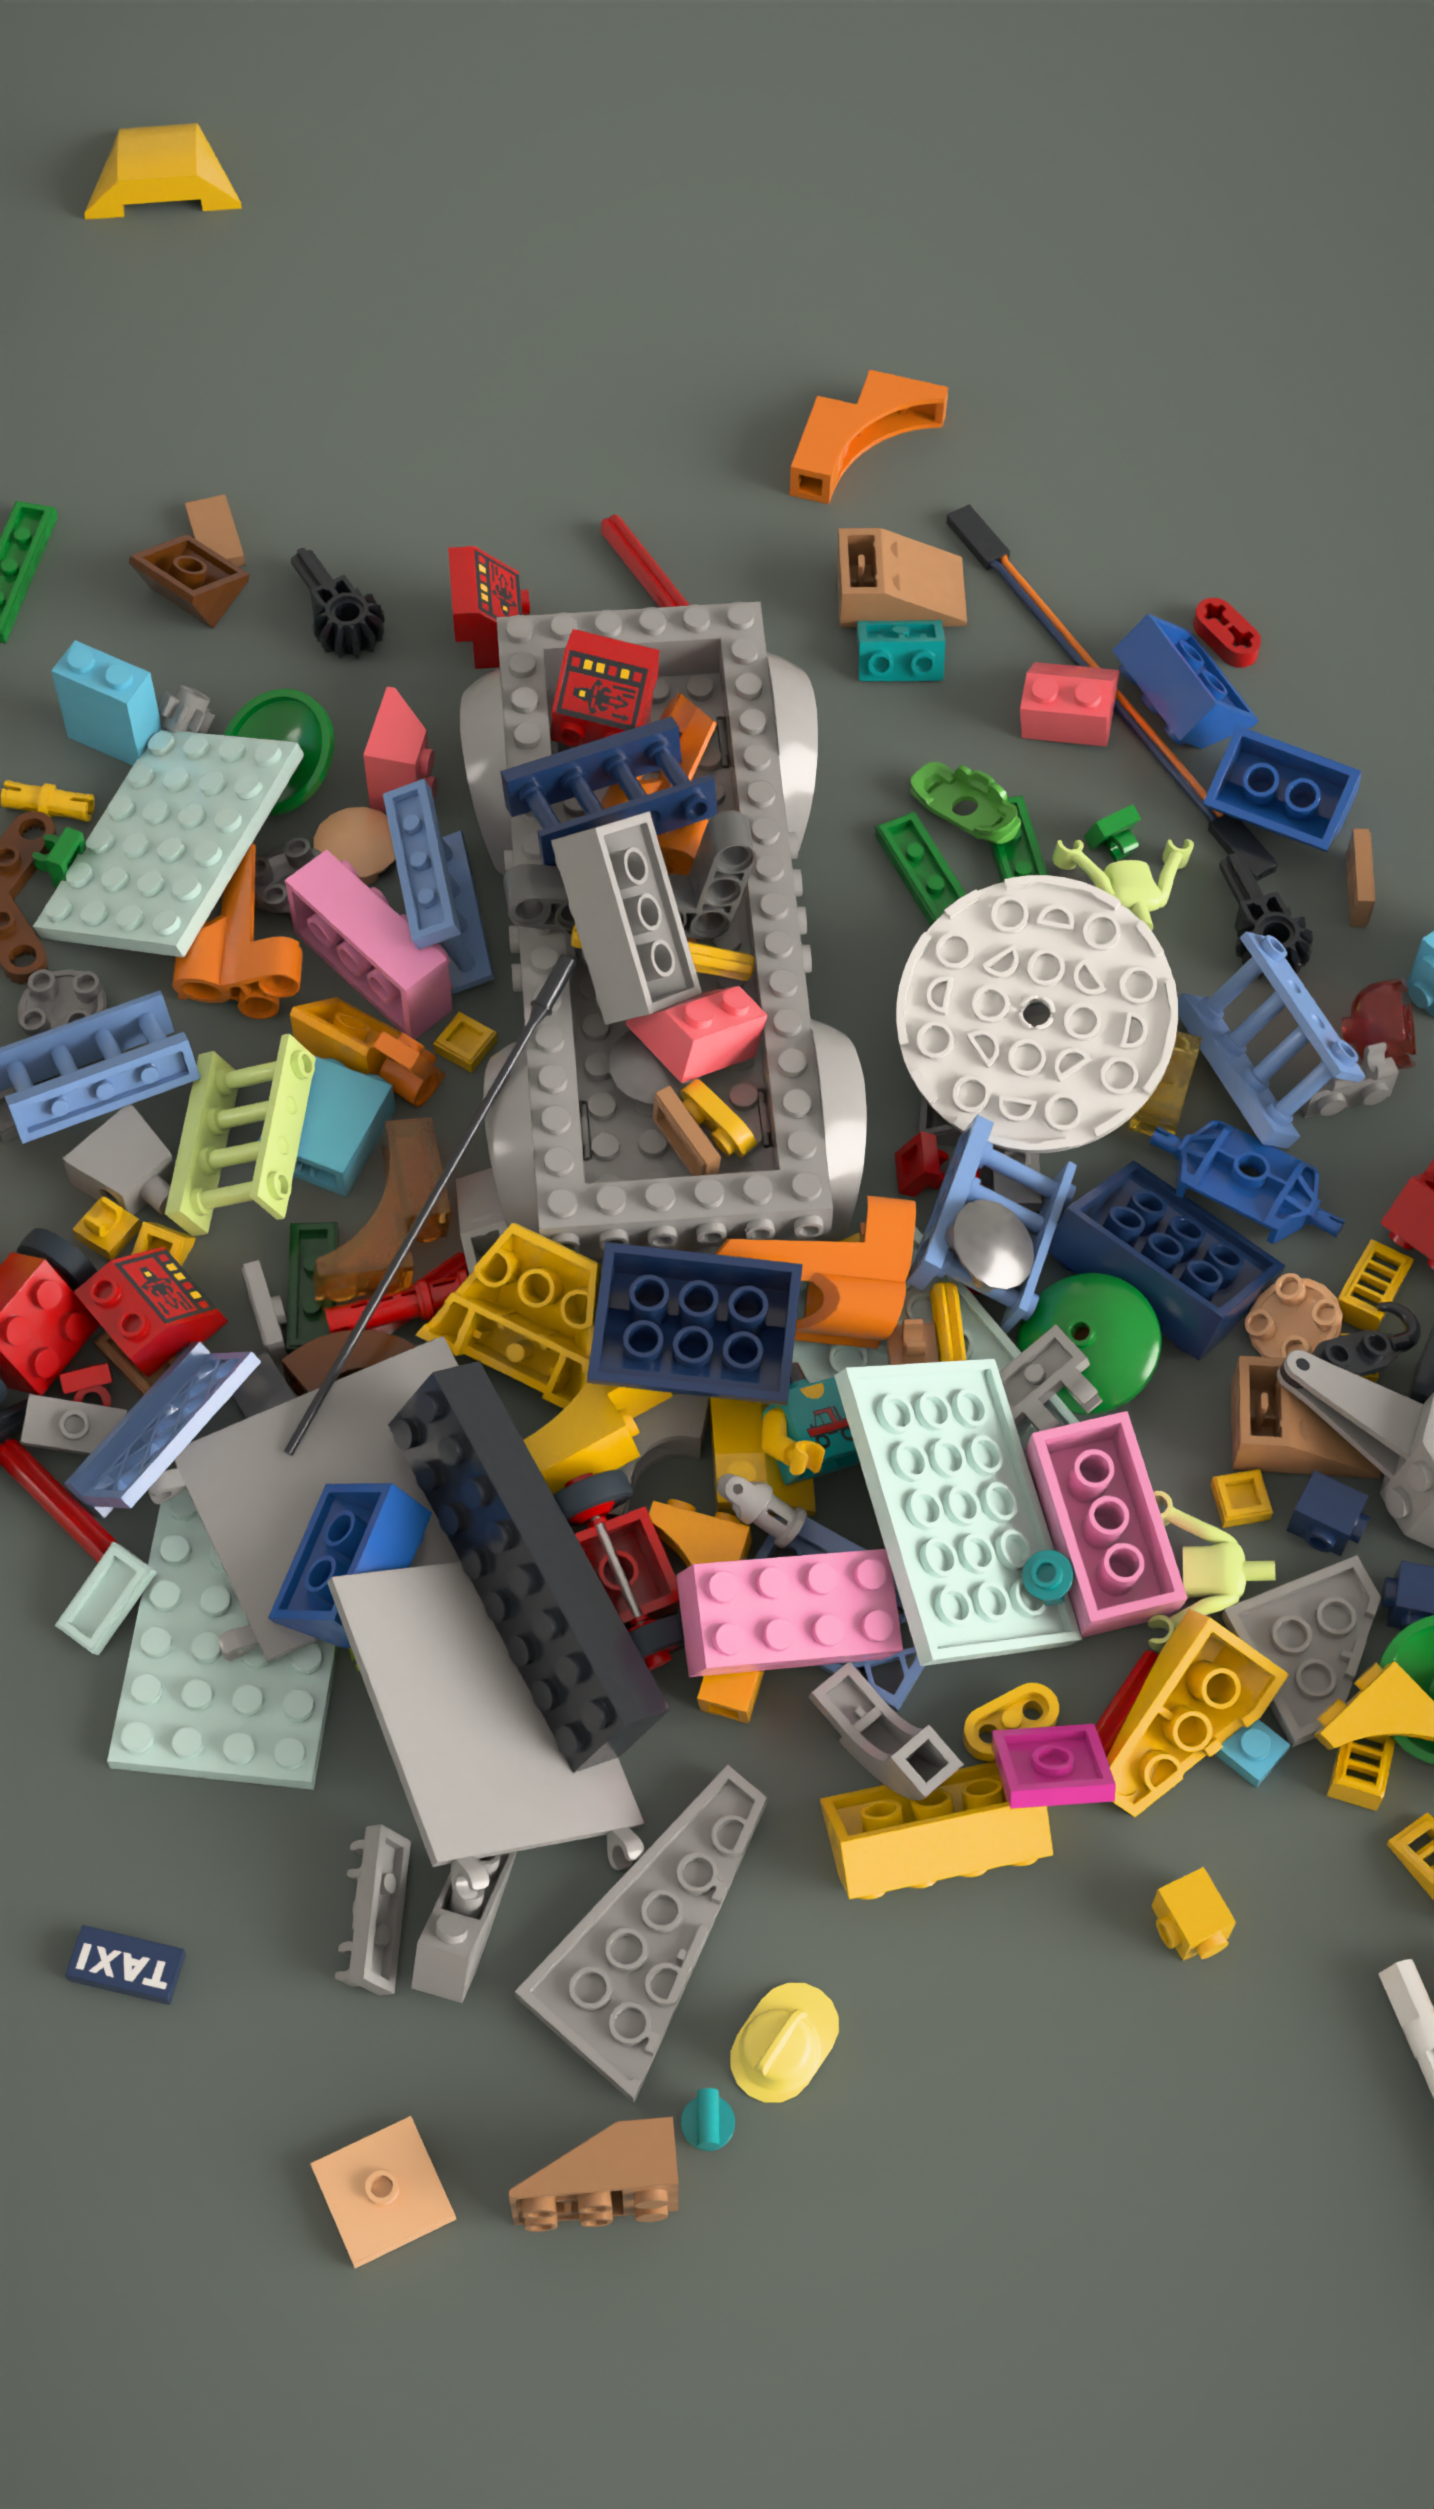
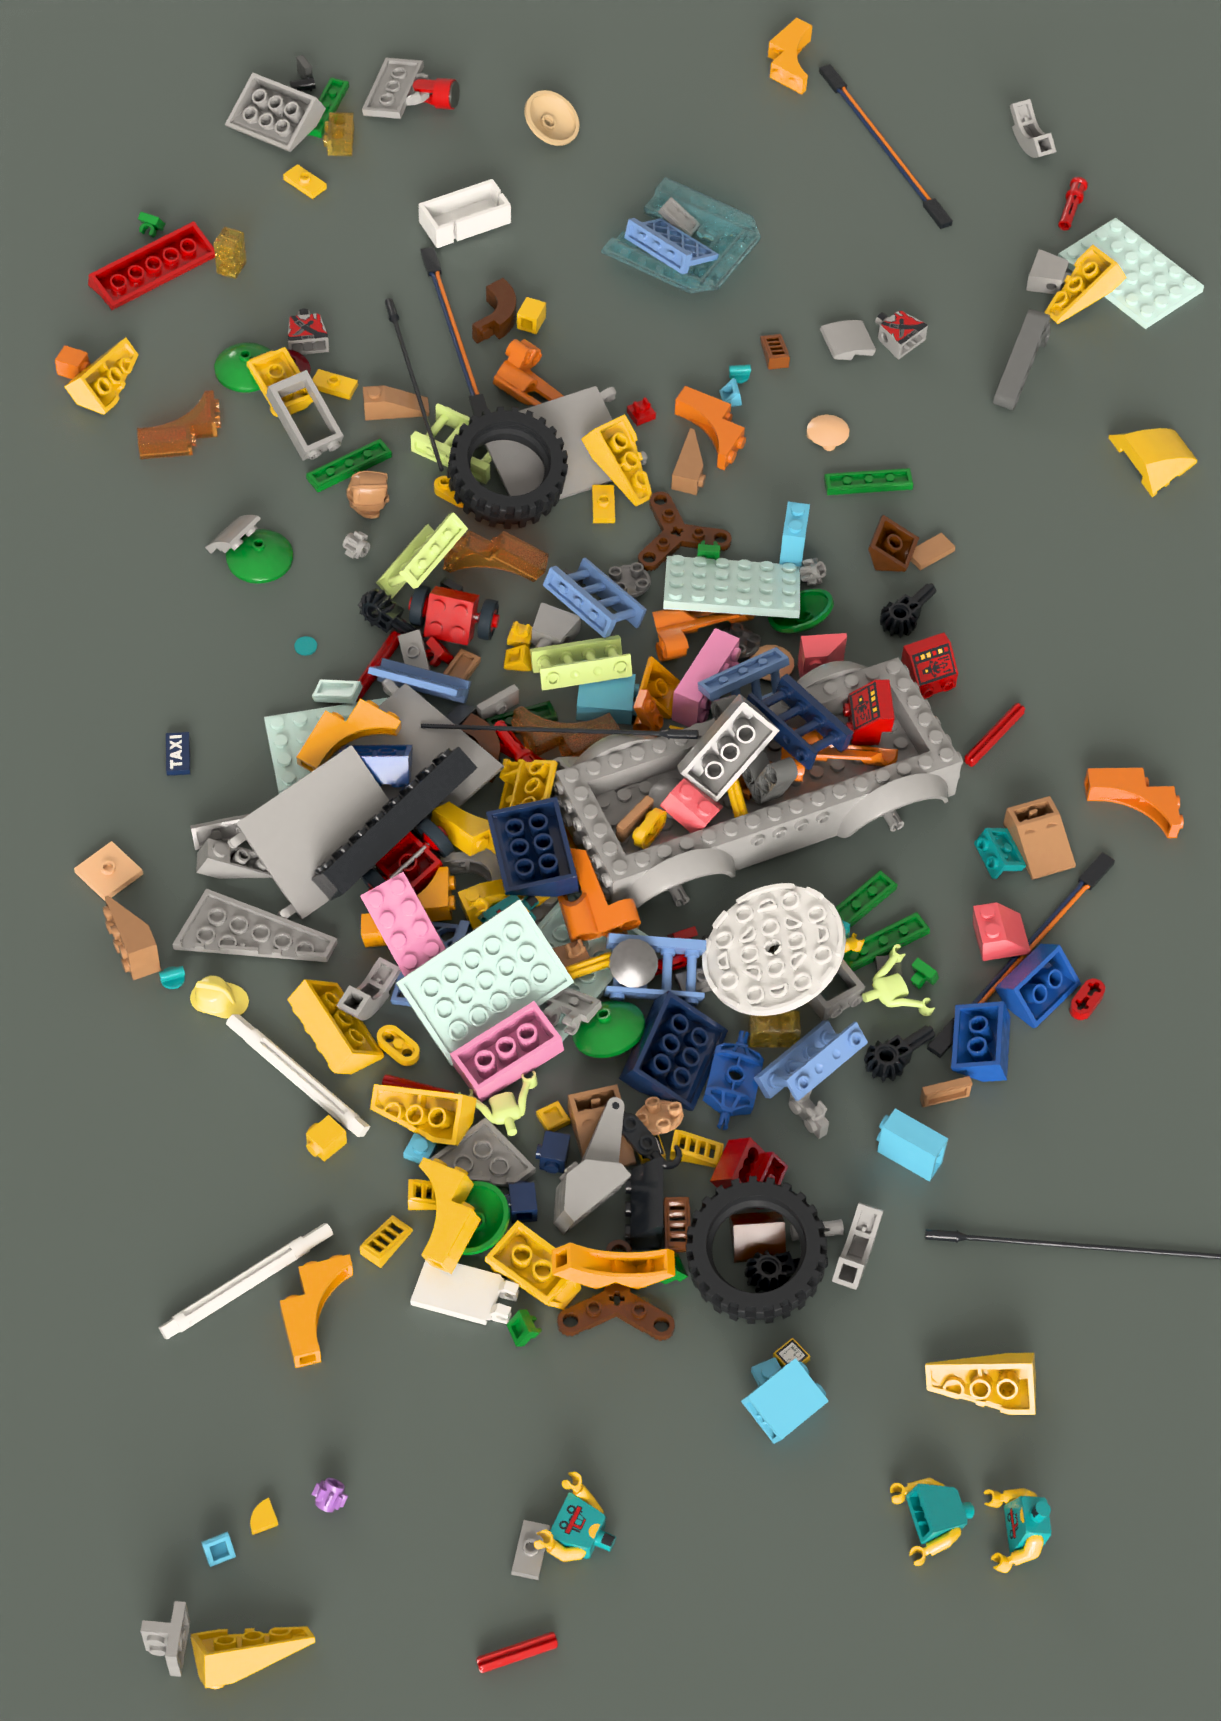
camera: 70 degrees right, 5 degrees down
yellow pin [1,780,95,822] -> none
red piece [74,1246,229,1378] -> none
light grey piece [717,1474,807,1548] -> none
bright green piece [910,762,1021,844] -> none
dark pink tile [992,1724,1116,1809] -> none
teal plate [1022,1550,1074,1606] -> none
clear red cylinder [1342,978,1416,1069] -> none
none -> white piece [226,1014,370,1137]
none -> light orange arch [296,699,401,772]

